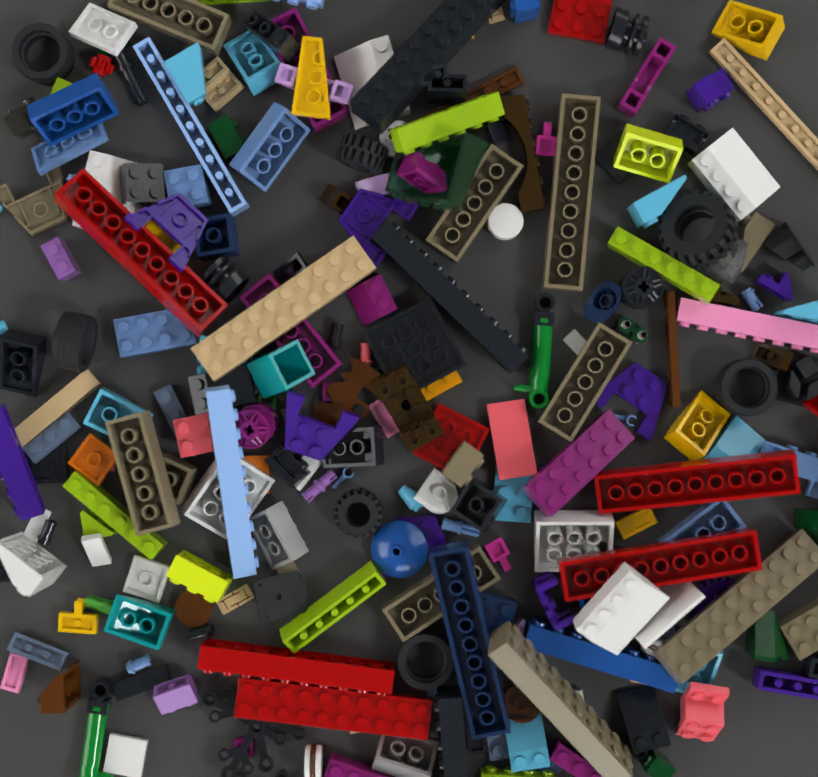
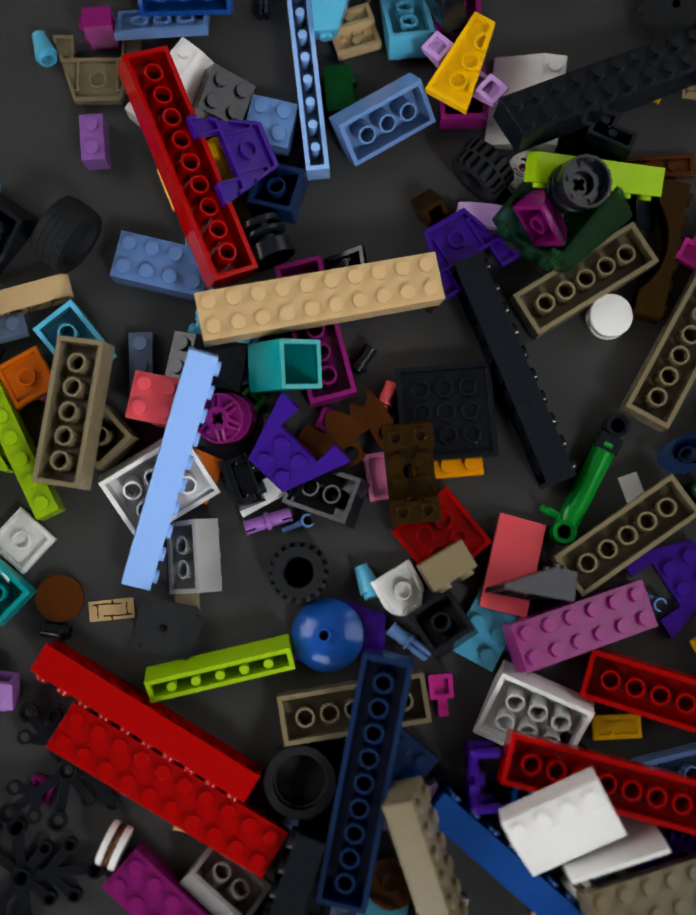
camera: 25 degrees right, 5 degrees down
neon yellow brick [165,550,233,603] -> none
magenta slope [347,274,398,326] -> none
none -> magenta brick [78,5,121,51]
none -> black slope [485,564,577,605]
none -> black wheel [546,154,612,215]

